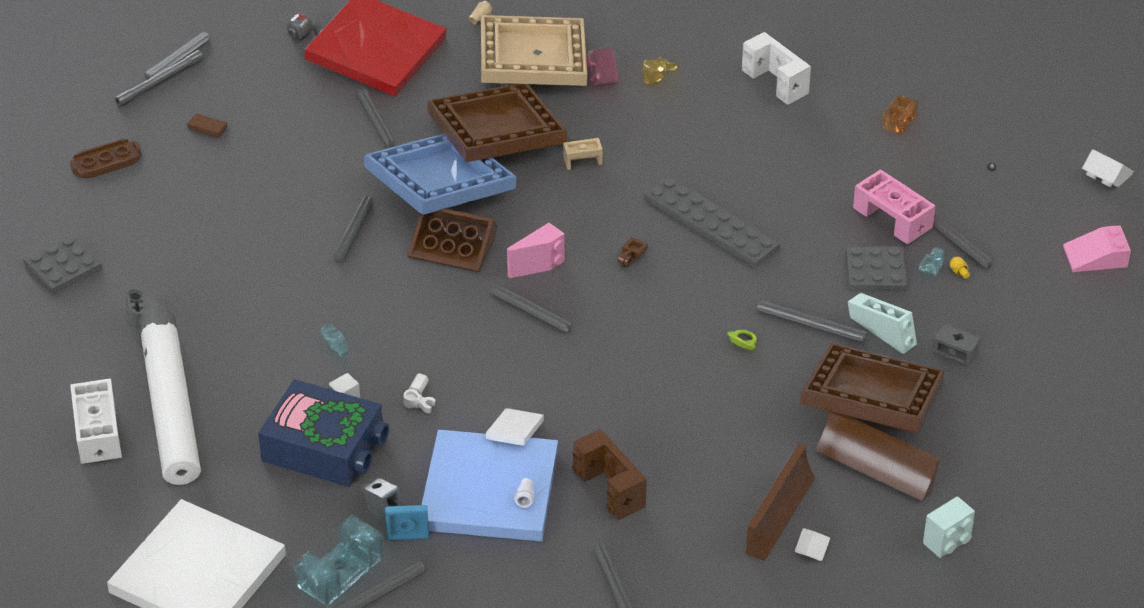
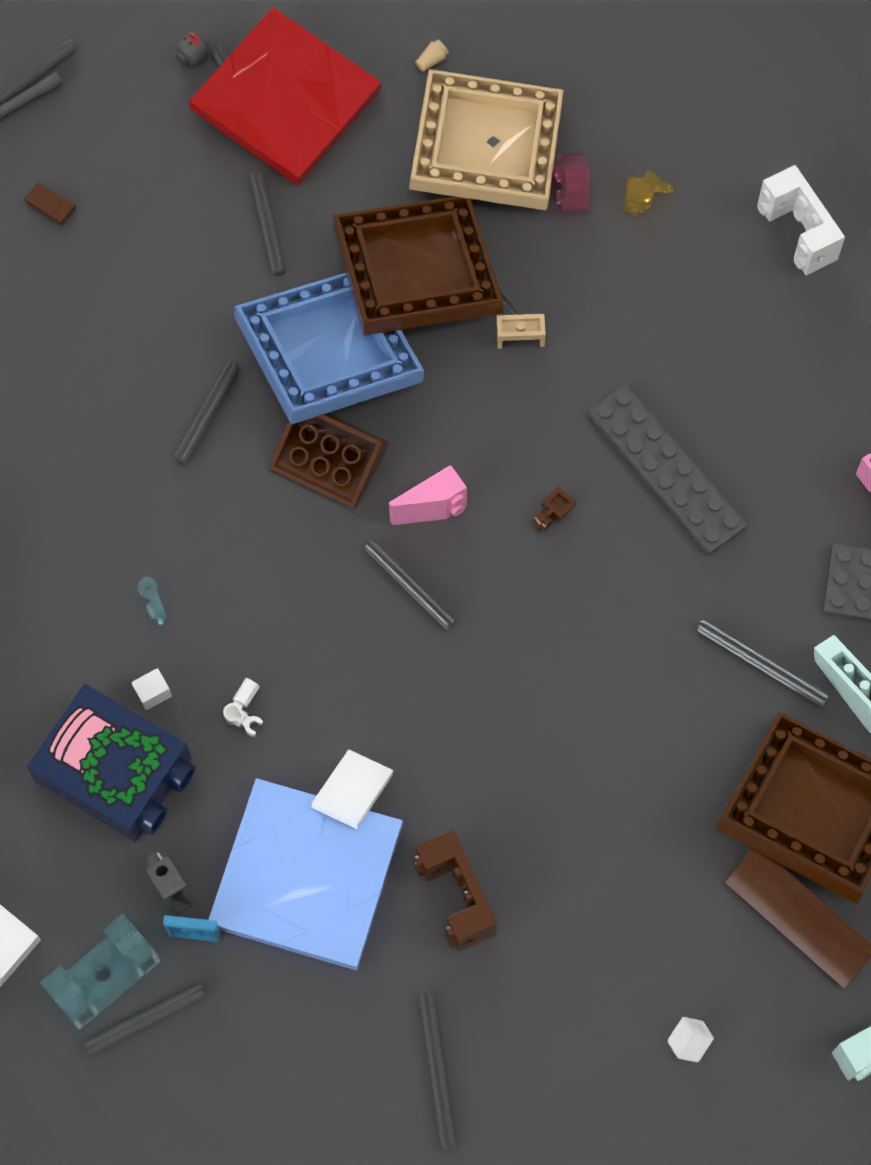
camera: 10 degrees right, 25 degrees up
white cone [514,478,535,508] -> none
lime piece [727,330,757,351] -> none
reddish brown arch [746,443,815,561] -> none

